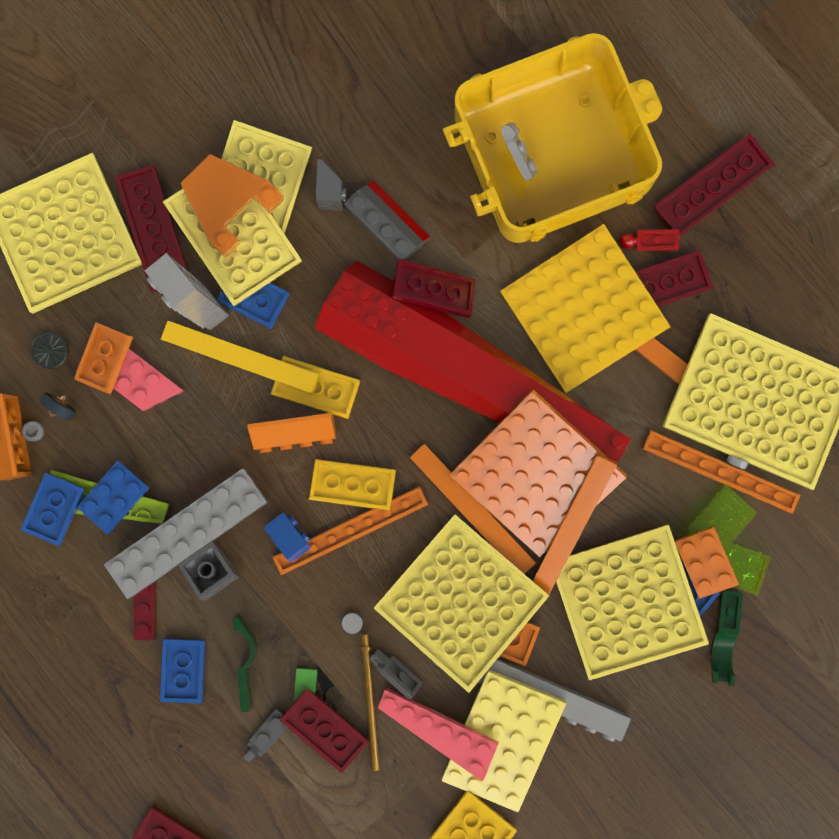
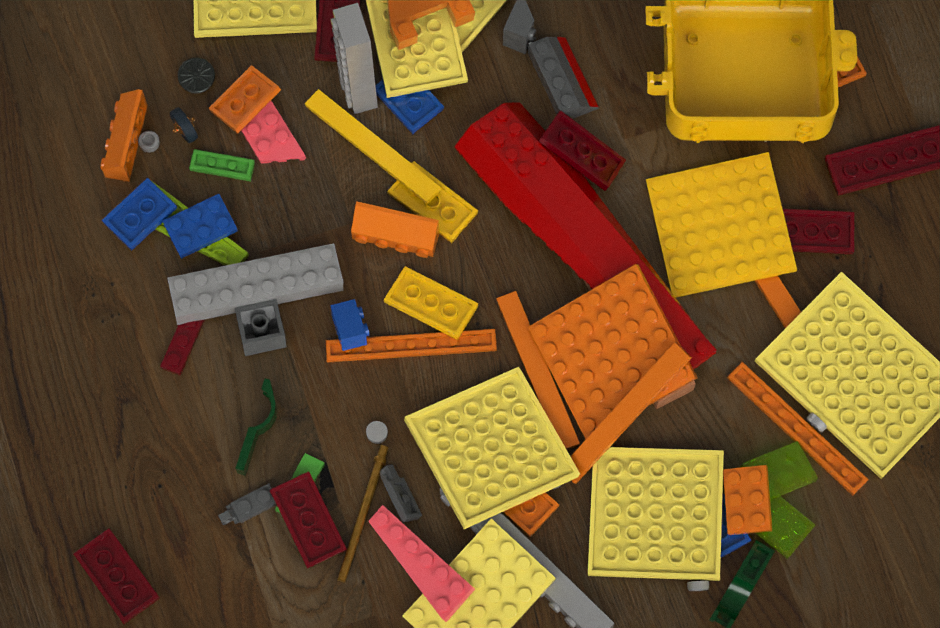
camera: 25 degrees right, 15 degrees down
blue plate [160,638,206,703] -> none
light grey hinge [501,122,537,181] -> none
red plate [619,229,680,251] -> none
none -> bright green tile [189,149,255,181]
none -> light grey tile [687,581,710,591]

